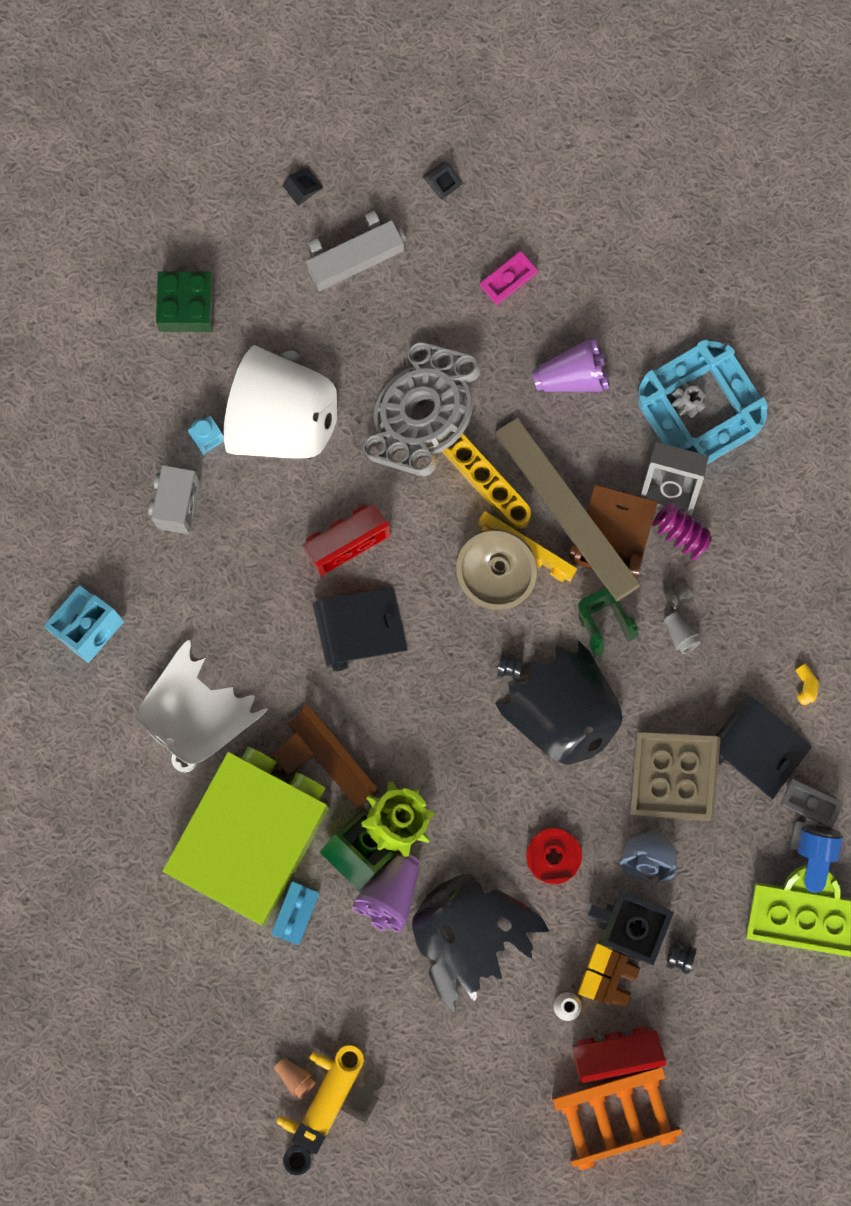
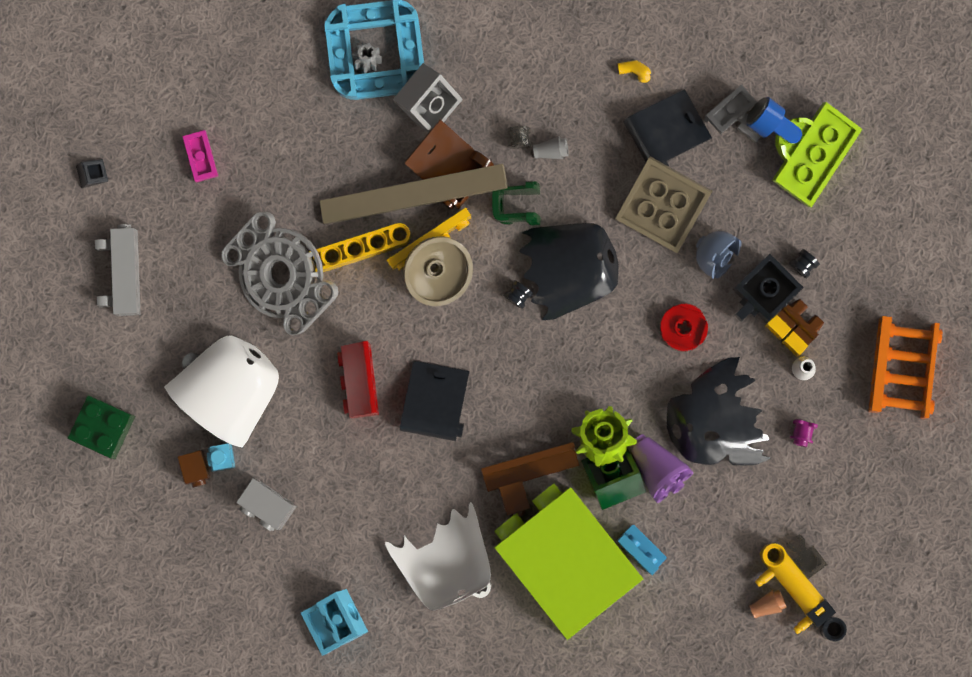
camera: 65 degrees left, 5 degrees up
black slope [283,168,323,206] -> none
medium lavender cone [532,338,610,392] -> none
red slope [572,1026,667,1083] -> none
magenta piece [652,502,712,561] -> none
none -> reddish brown brick [178,450,211,488]
none -> magenta brick [790,419,818,447]

